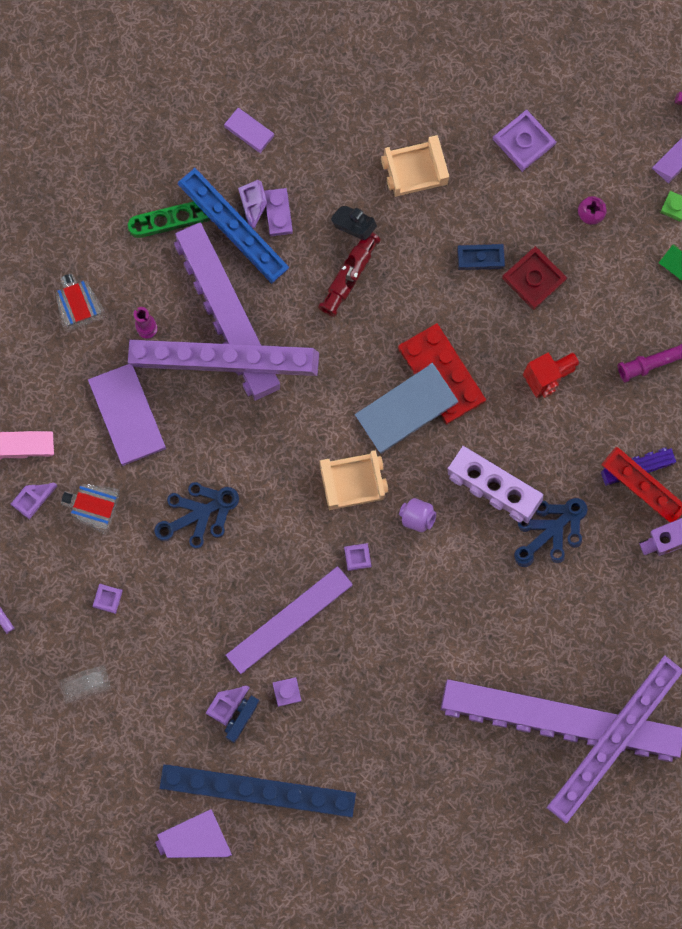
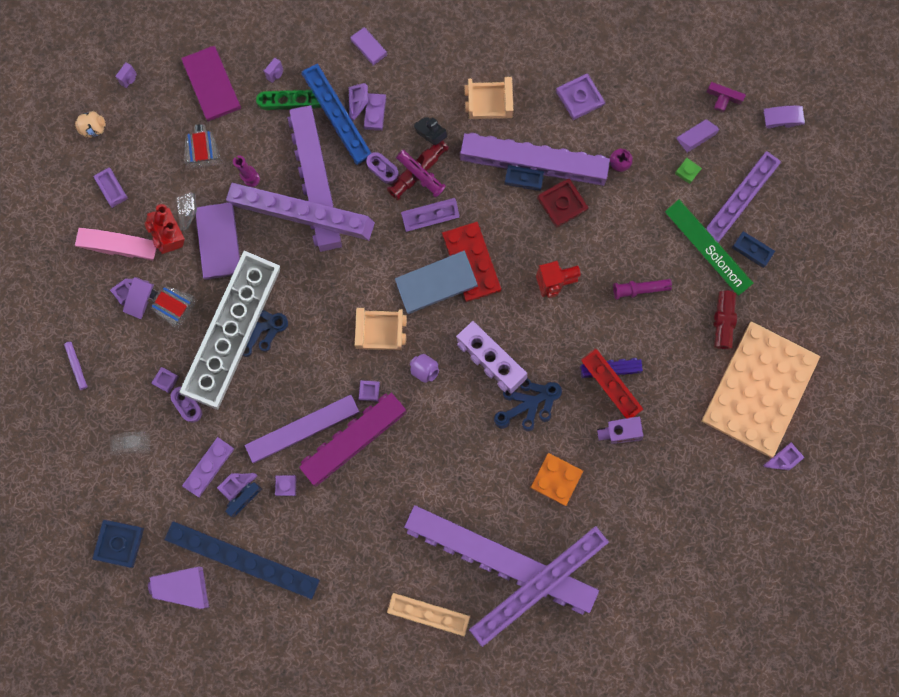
camera: 20 degrees right, 0 degrees up
none -> dark blue plate [92,520,144,568]
none -> medium lavender slope [123,277,154,319]
none -> red brick [145,204,185,254]
none -> medium lavender plate [171,387,202,422]
none -> clear tile [176,192,197,231]
none -> white brick [179,251,280,410]
none -> magenta tile [181,45,241,122]
none -> medium lavender plate [182,437,234,497]
none -> medium lavender plate [264,58,283,83]
none -> magenta brick [299,392,407,487]
none -> medium lavender plate [366,152,399,184]
none -> light nougat tile [387,593,470,637]
none -> magenta pin [396,149,446,197]
none -> medium lavender plate [401,198,459,232]
none -> medium lavender brick [460,133,610,186]
none -> orange plate [531,453,583,506]

